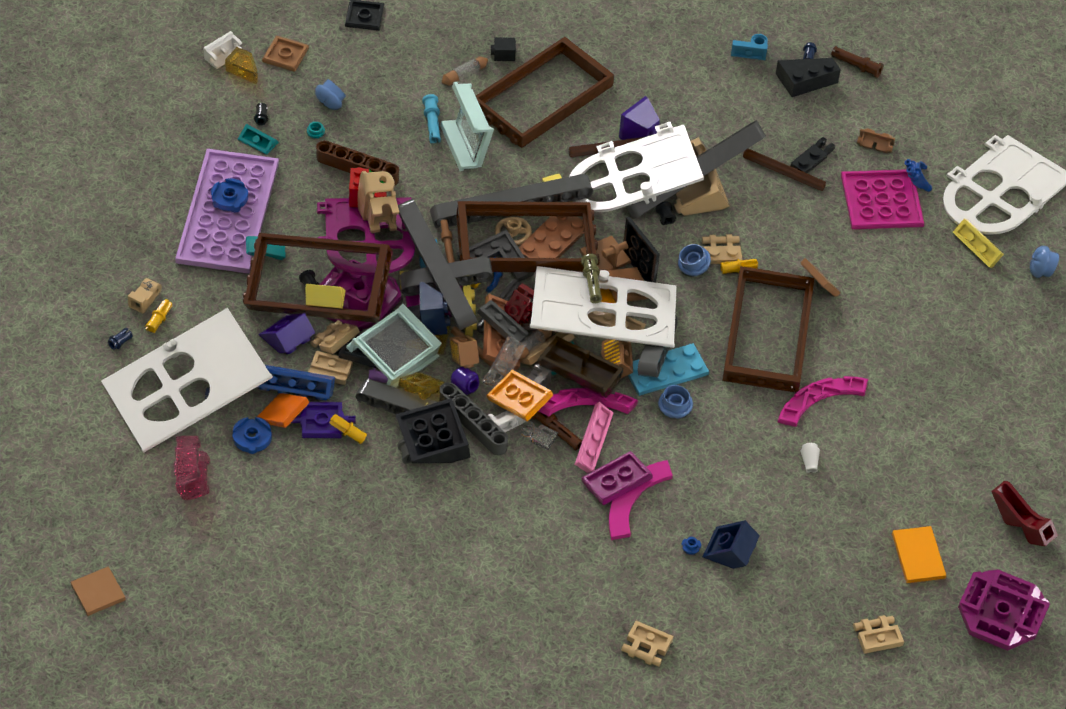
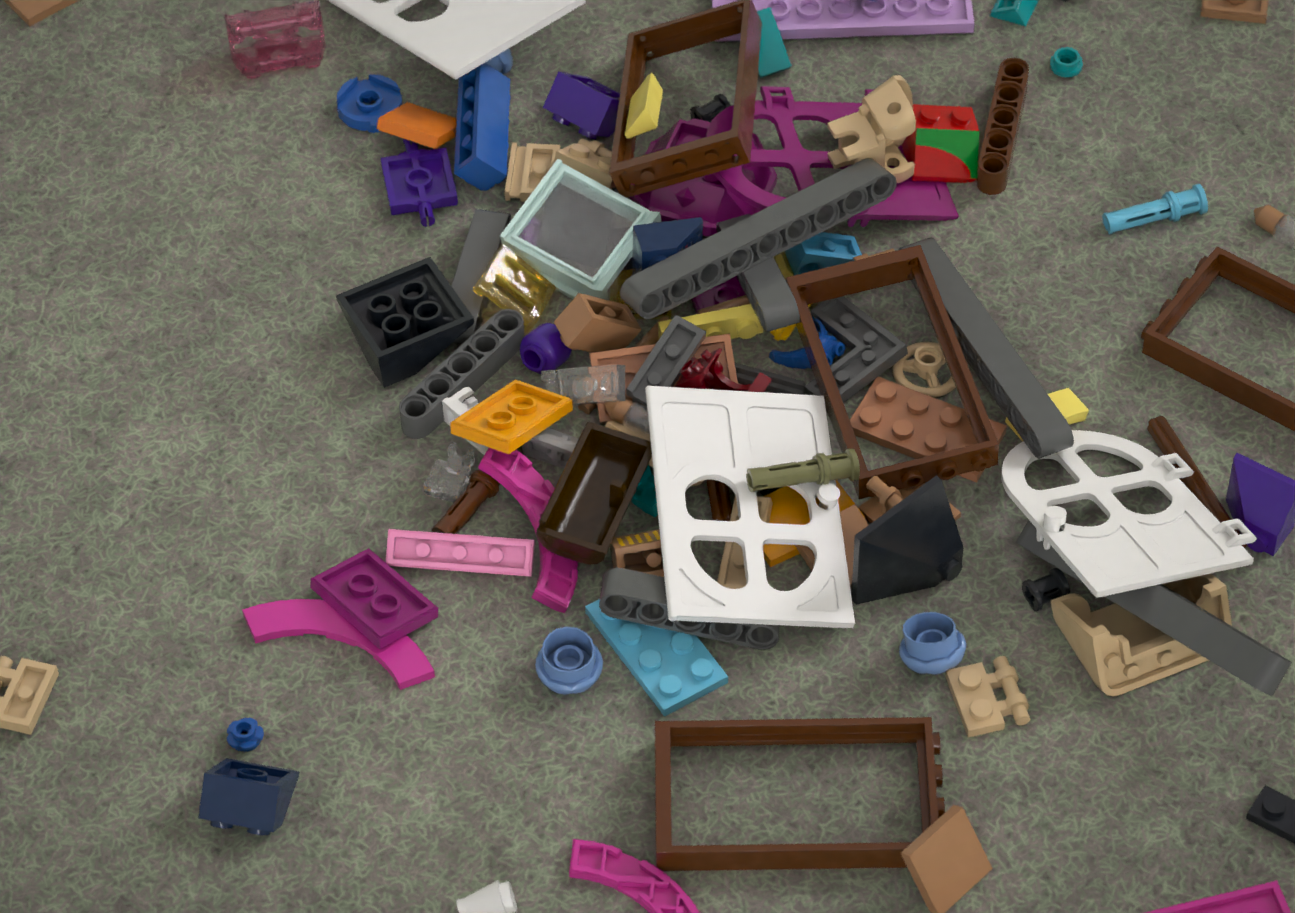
camera: 85 degrees right, 0 degrees up
medium blue piece [315,79,346,110] -> none
yellow axle [329,414,367,444] -> none
light aqua piece [440,82,494,171] -> none
yellow axle [720,259,758,274] -> none
reddish brown axle [743,148,826,191] -> none

